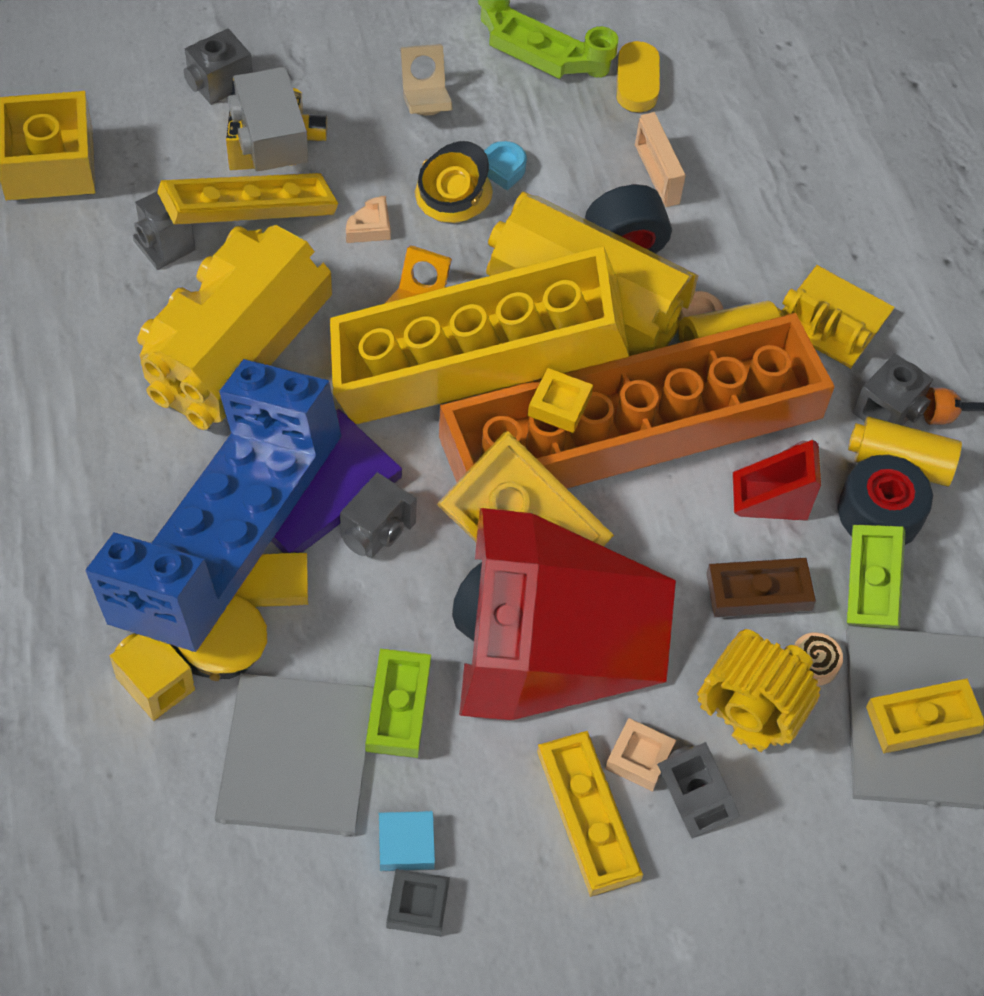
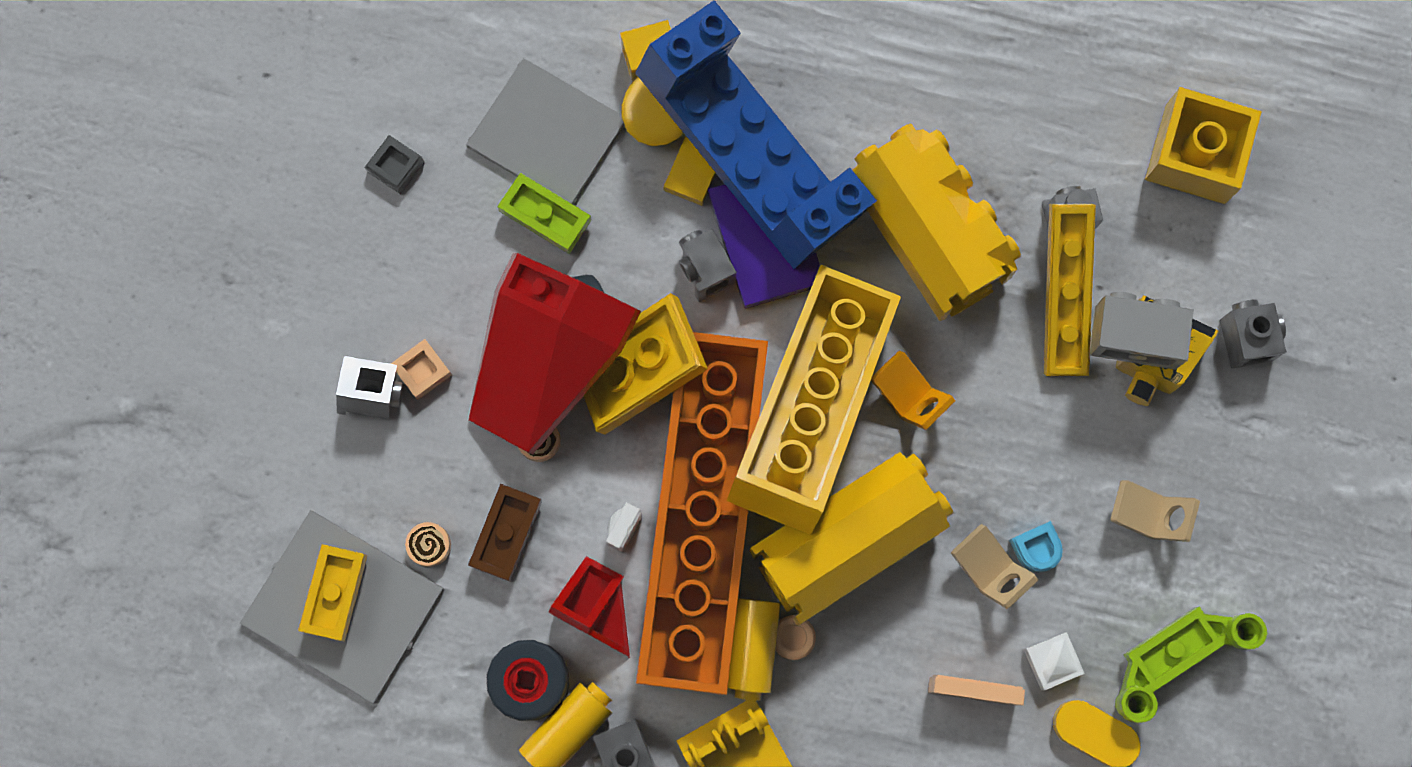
camera: 120 degrees right, 20 degrees up
light nougat tile [346,196,391,243] -> none
medium azure tile [379,811,435,871] -> none
yellow piece [414,141,493,223] -> none
yellow plate [528,368,593,433] -> none
yellow tile [537,730,643,897] -> none
black wheel [585,184,672,254] -> none
yellow brick [697,629,821,752] -> none
lime plate [847,525,905,629] -> none
none -> white tile [606,502,642,553]
none -> tan bracket [951,524,1039,609]
none -> white tile [1024,632,1085,691]

